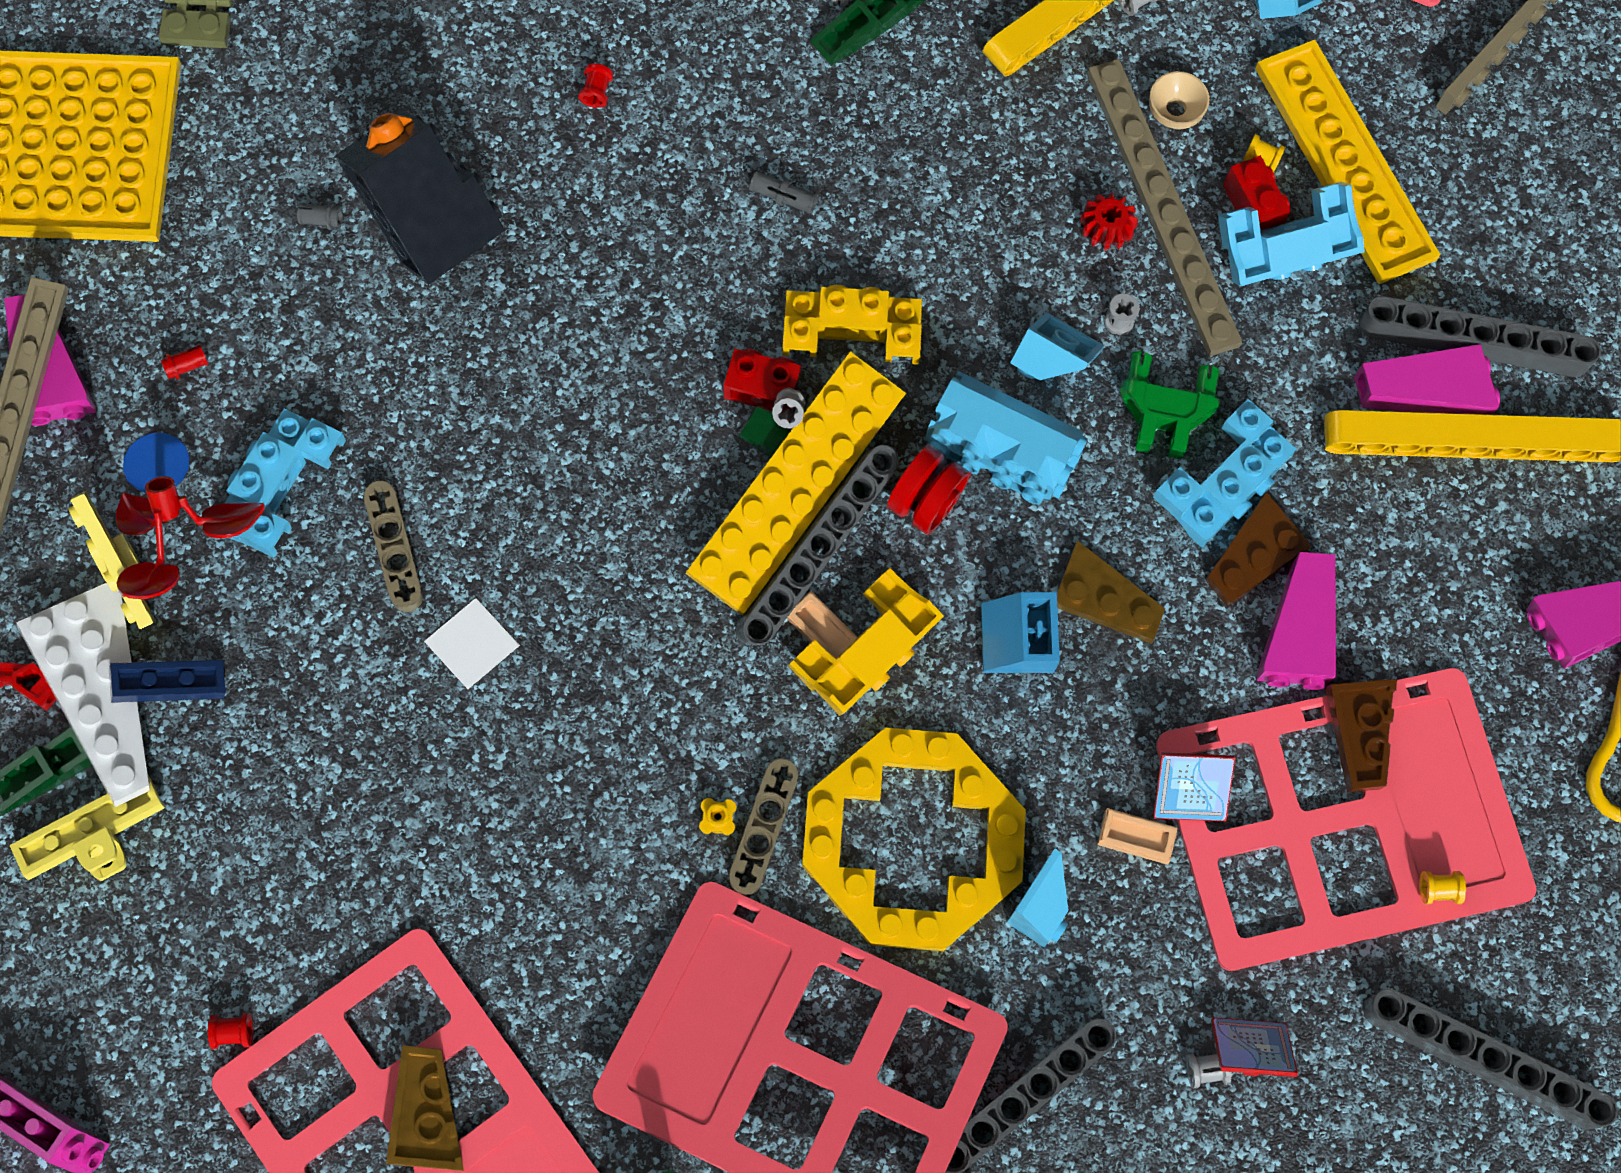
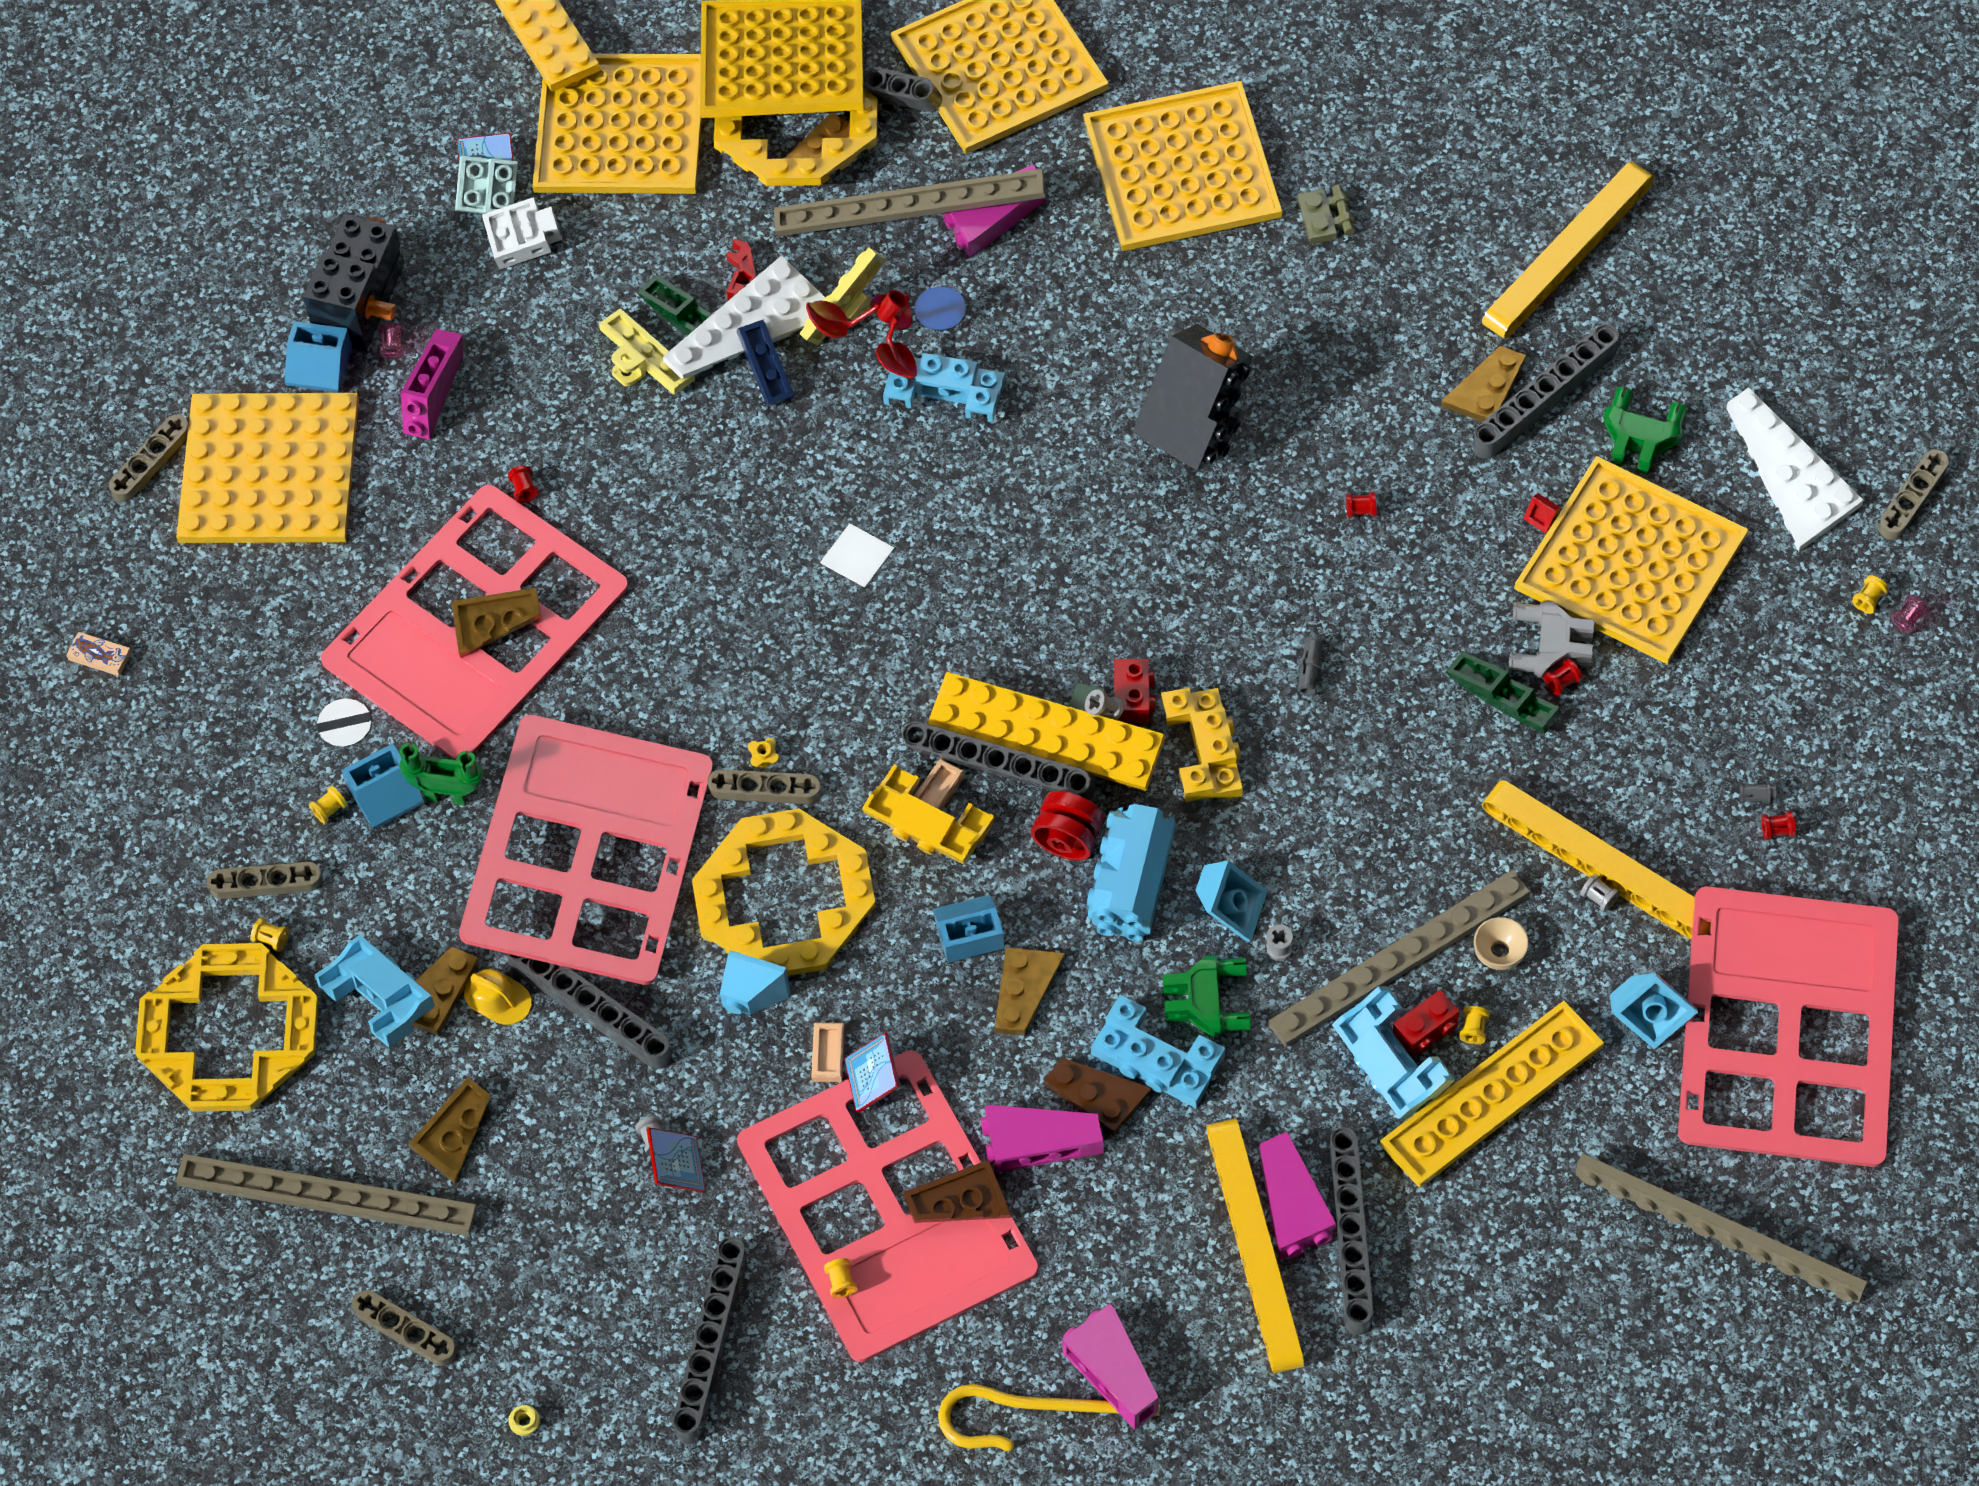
camera: 85 degrees right, 10 degrees down
red pin [160,344,208,380] -> none
dark tan beam [364,481,423,612] -> none
red gear [1080,191,1138,251] -> none

